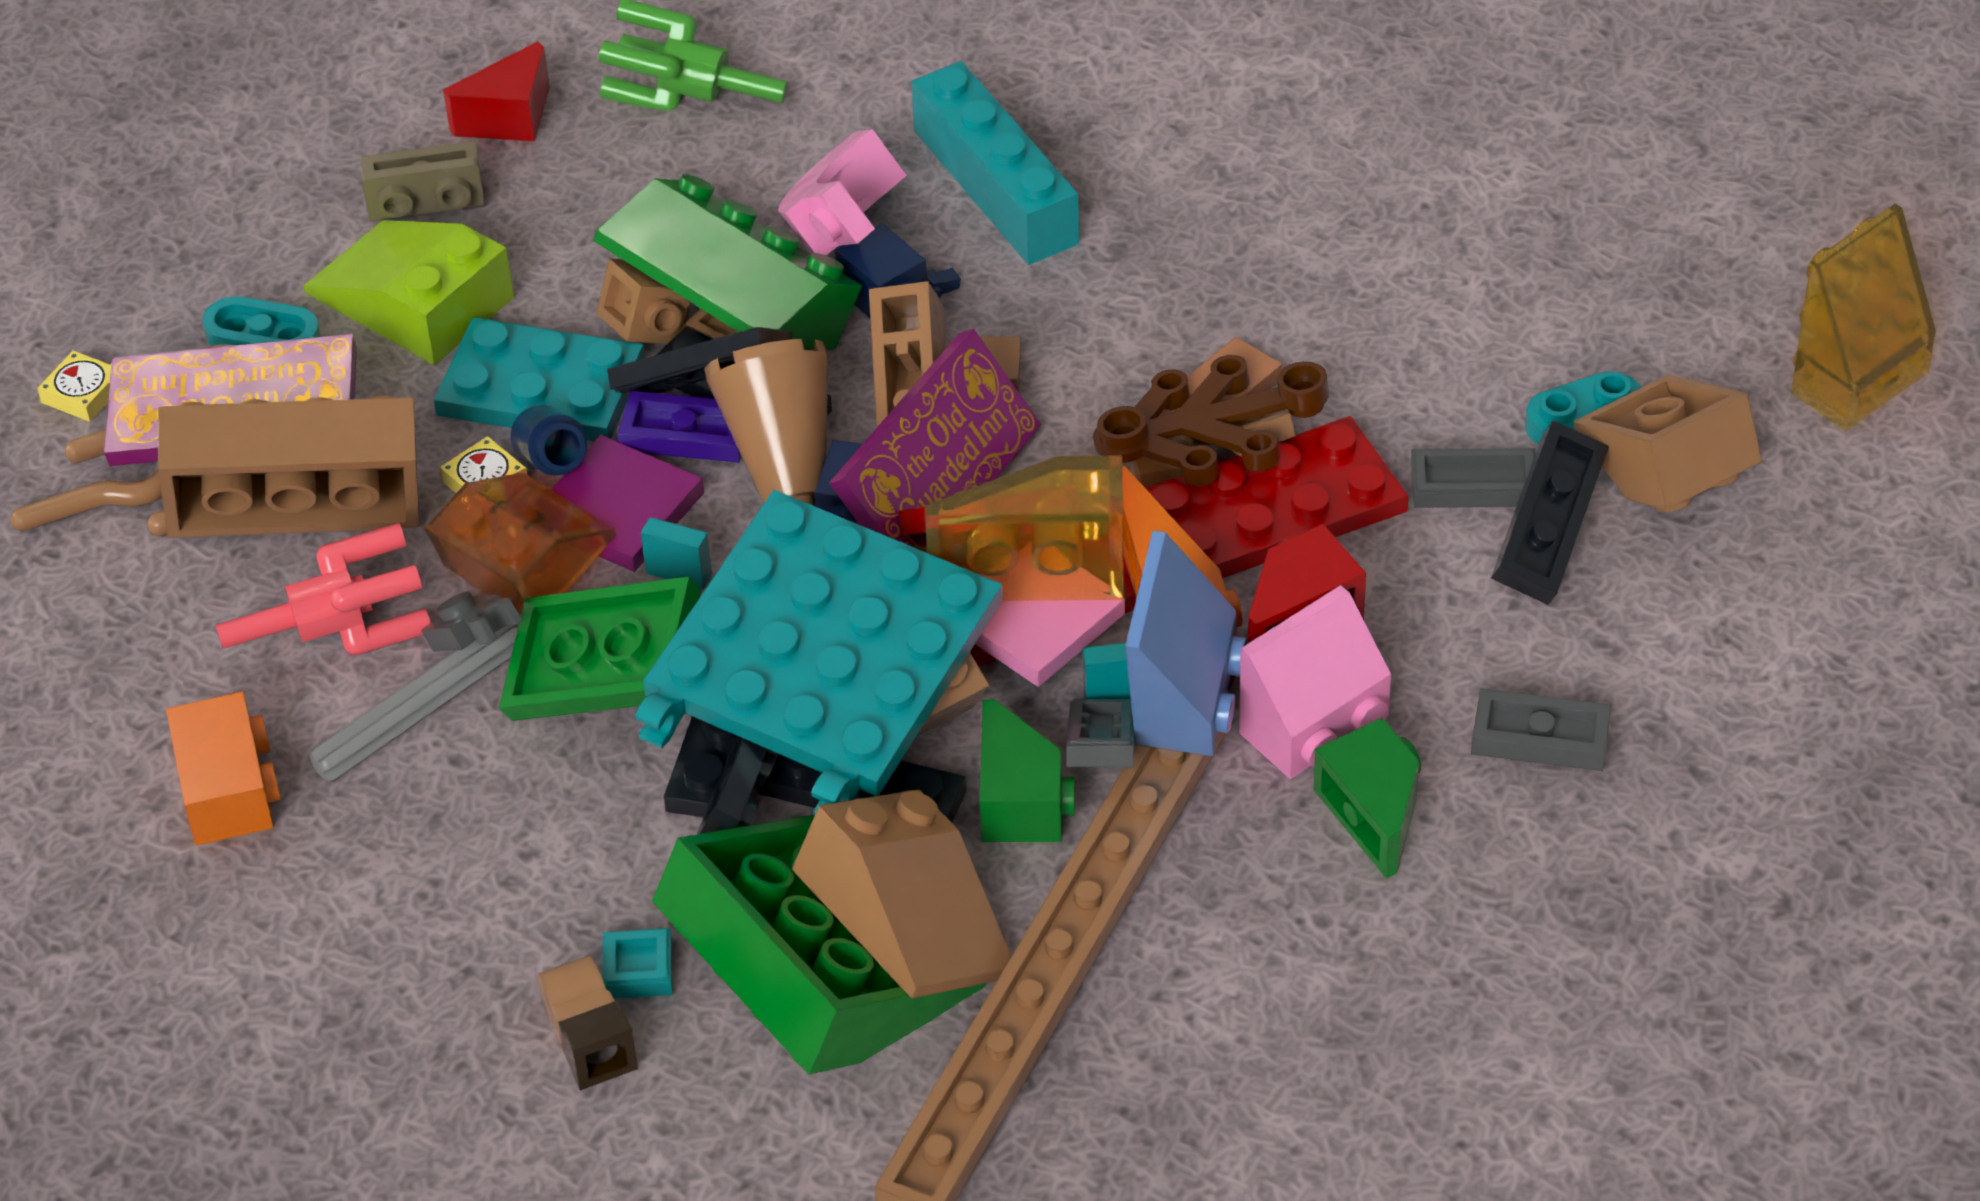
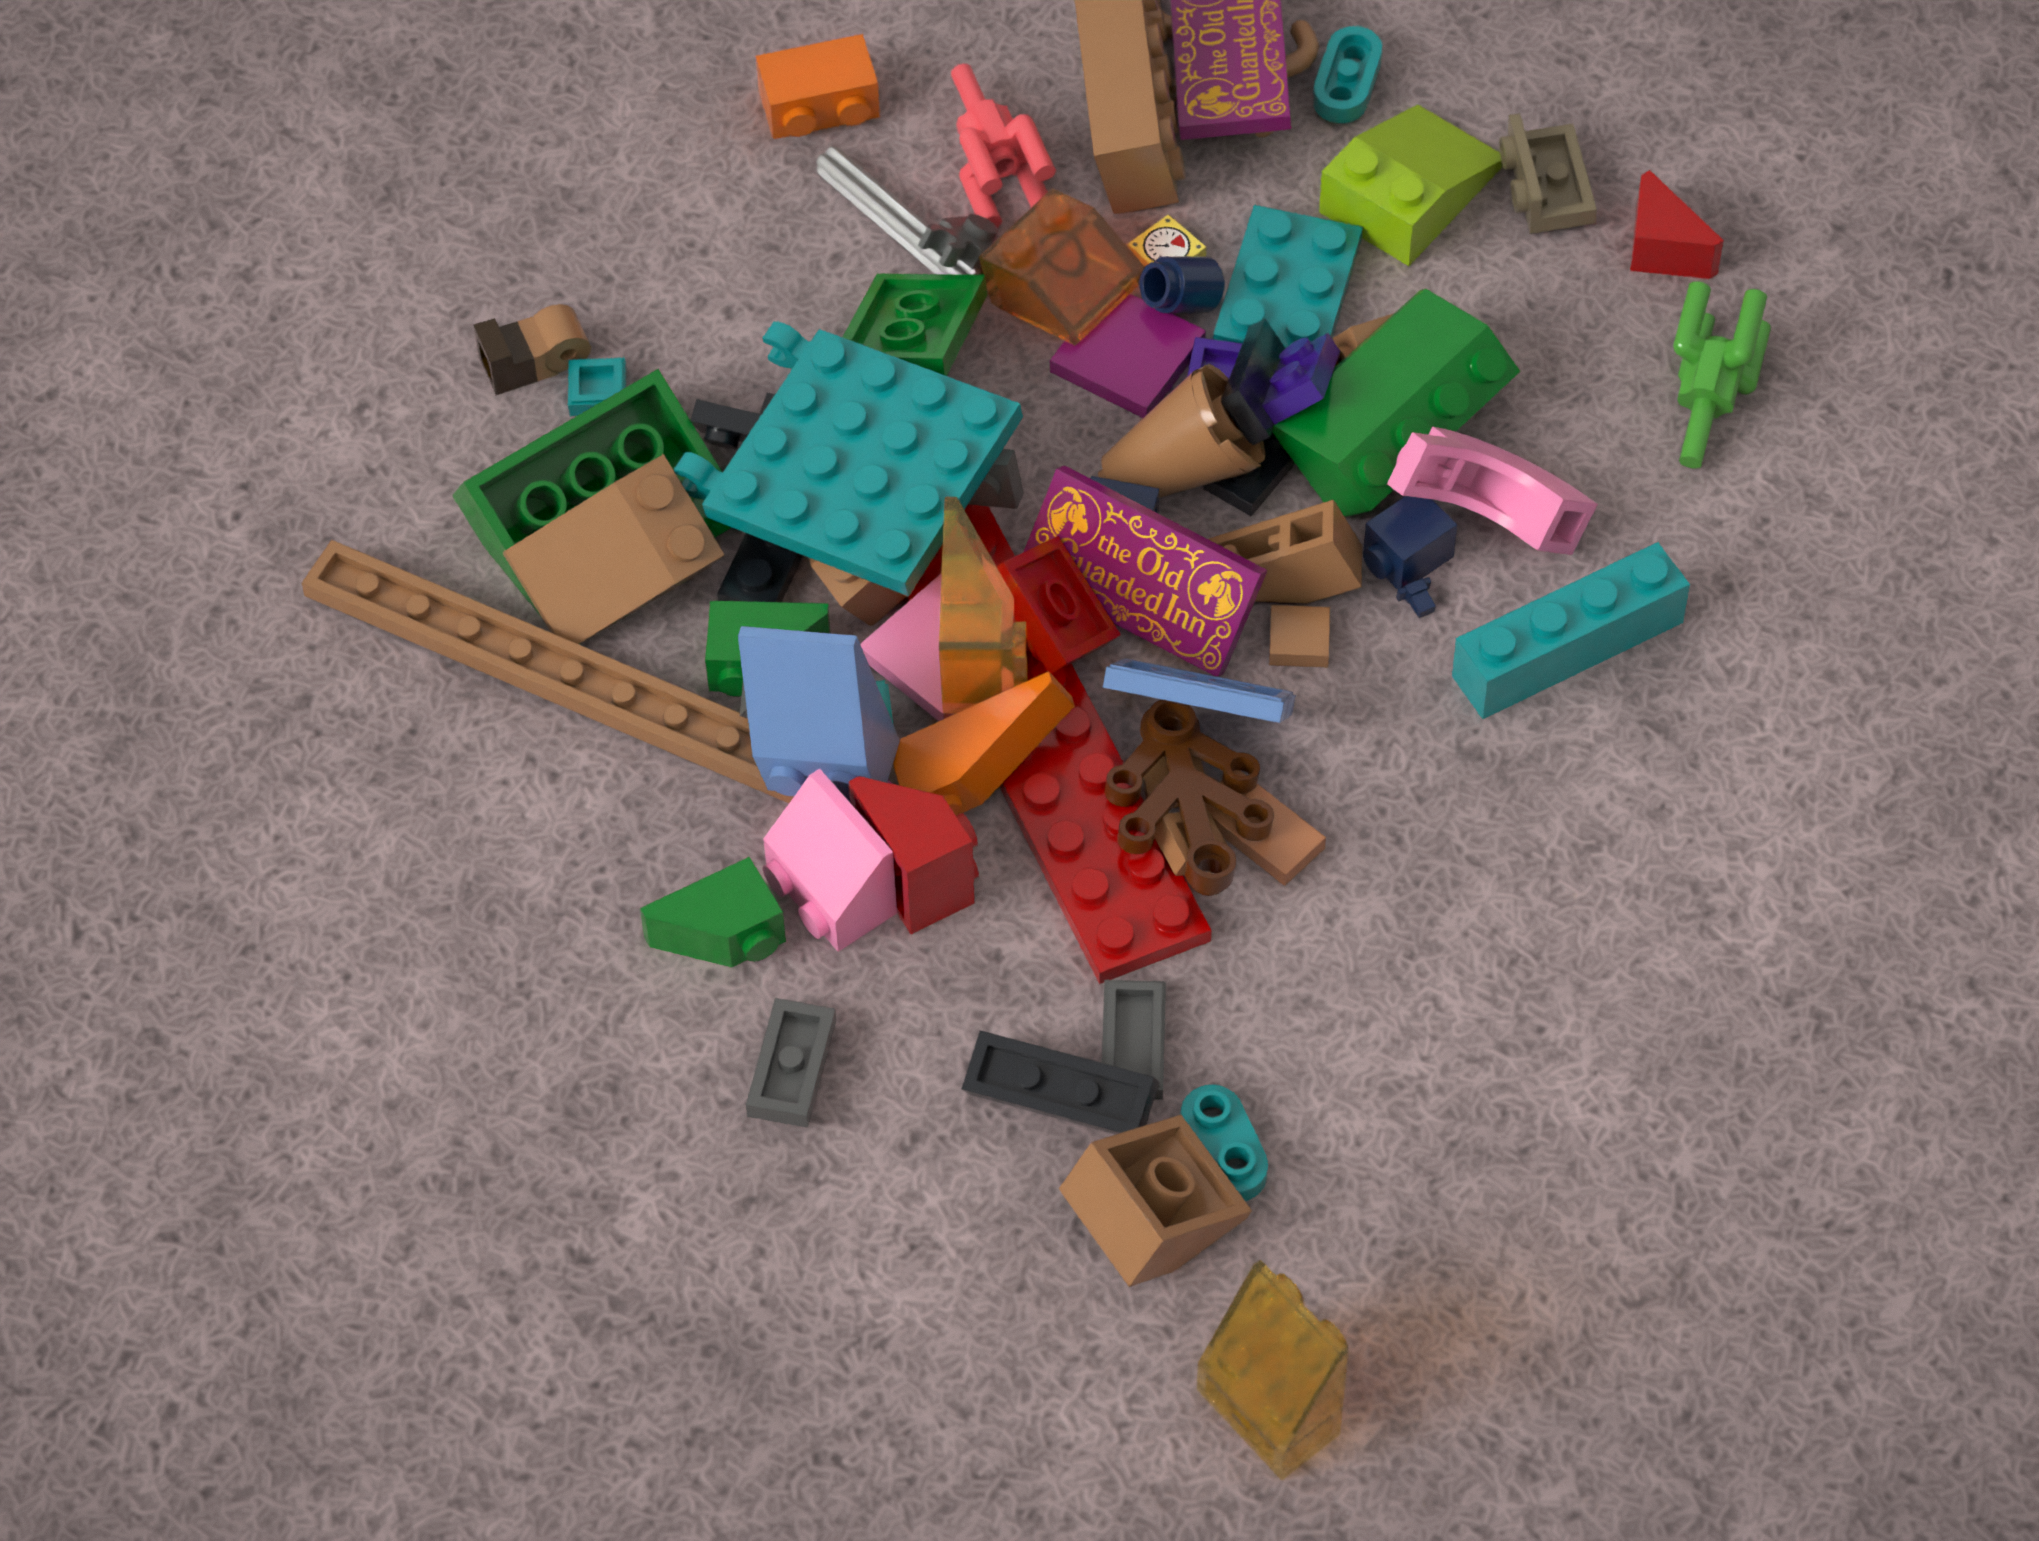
camera: 90 degrees right, 10 degrees up
teal tile [641,517,712,589] -> none
none -> medium blue tile [1102,658,1296,723]
none -> dark purple plate [1262,333,1340,424]

